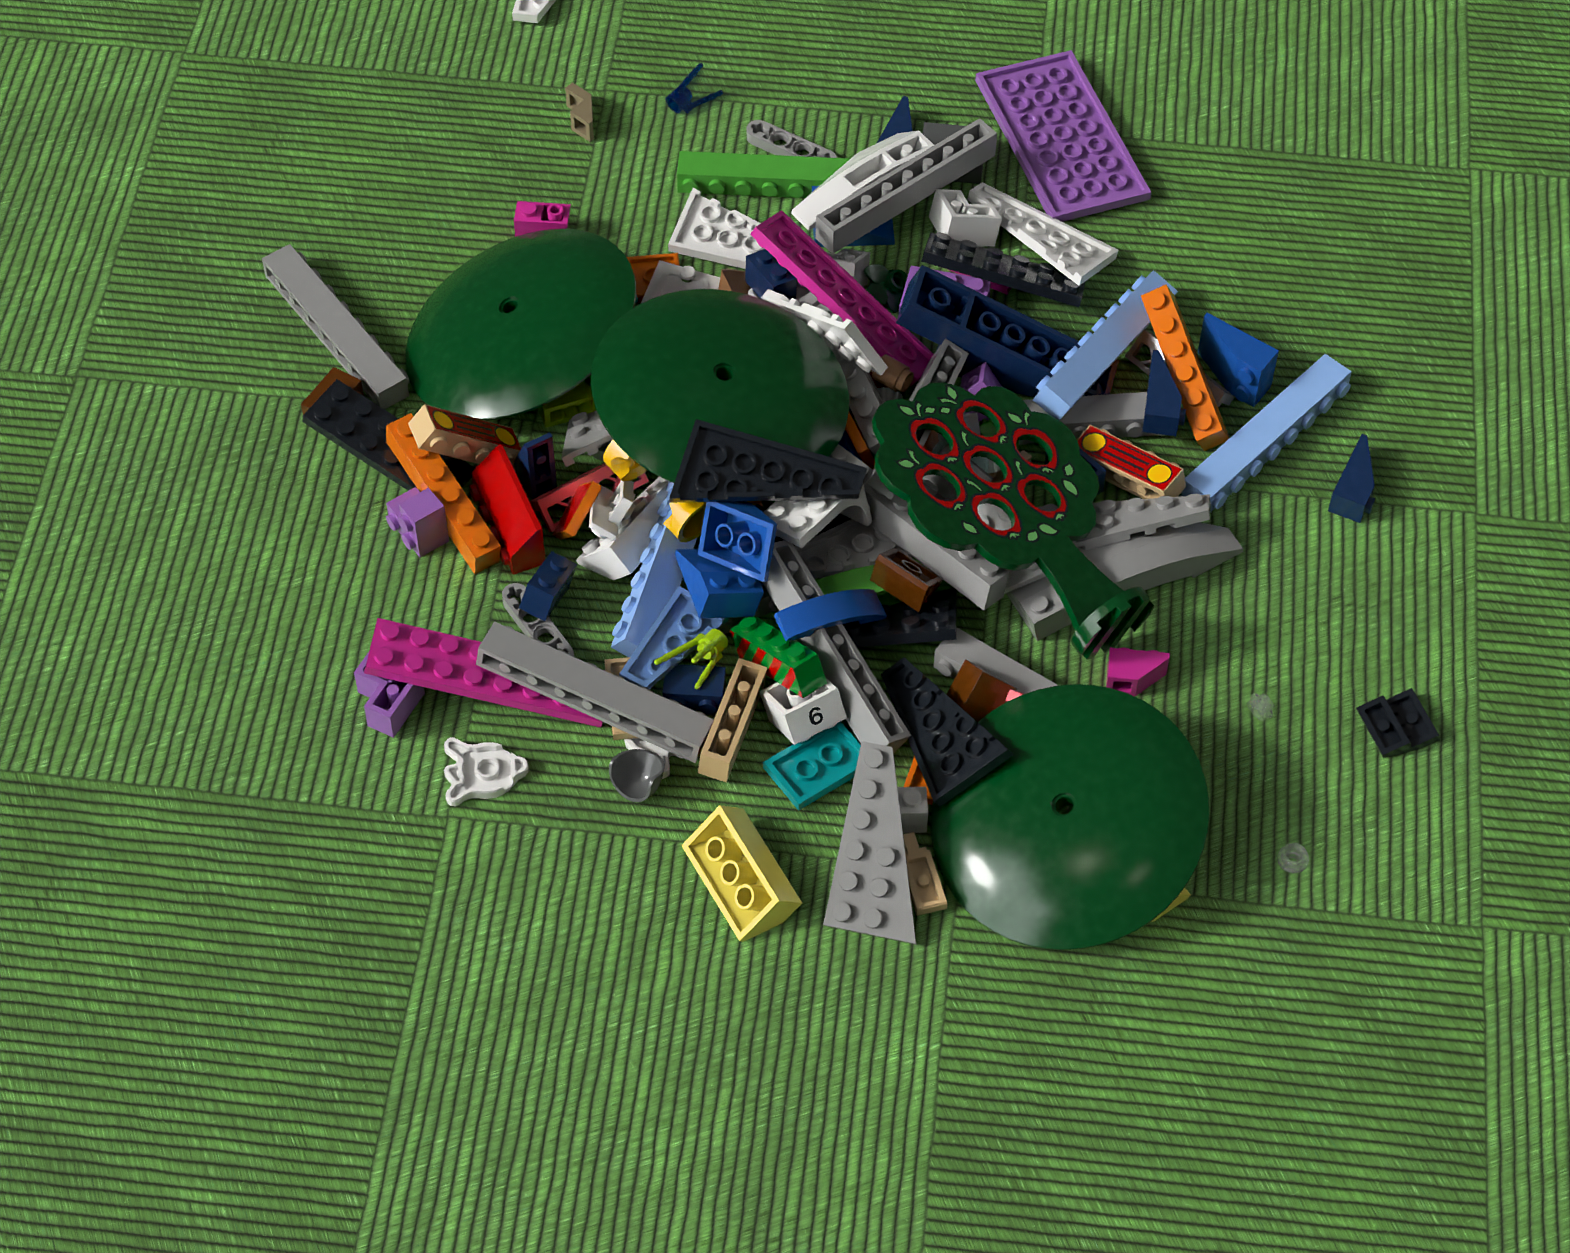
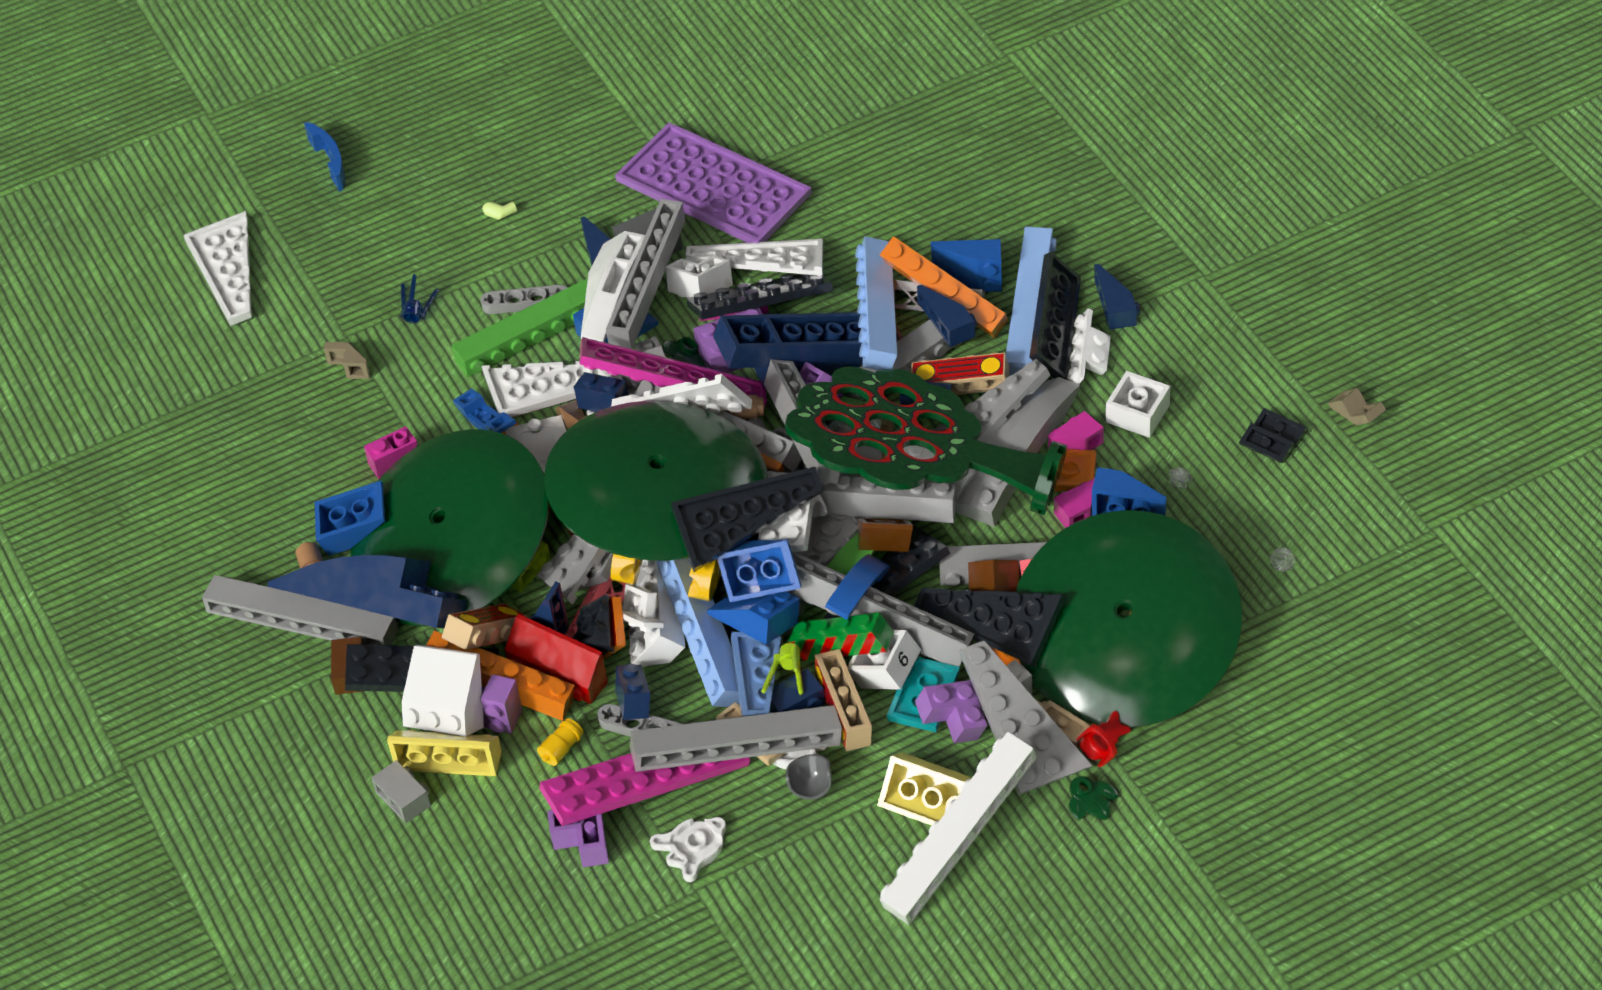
camera: 30 degrees left, 5 degrees down
none -> dark blue slope [267,555,467,628]
none -> medium nougat brick [295,542,323,569]
none -> blue slope [314,481,385,556]
none -> light grey brick [371,760,431,823]
none -> light yellow slope [387,730,502,776]
none -> white slope [402,645,484,736]
none -> blue slope [453,389,516,433]
none -> yellowish green arm [483,202,517,220]
none -> yellow piece [537,718,584,766]
none -> black slope [572,595,614,655]
none -> white brick [880,732,1036,925]
none -> medium lavender brick [915,680,987,743]
none -> black plate [1029,251,1081,380]
none -> dark pink slope [1048,411,1104,450]
none -> orange tile [1048,448,1097,492]
none -> white bracket [1067,308,1111,384]
none -> dark green plate [1069,776,1118,821]
none -> red hair [1076,711,1131,767]
none -> blue slope [1092,468,1166,516]
none -> white brick [1106,371,1170,438]
none -> dark tan slope [1328,388,1386,425]

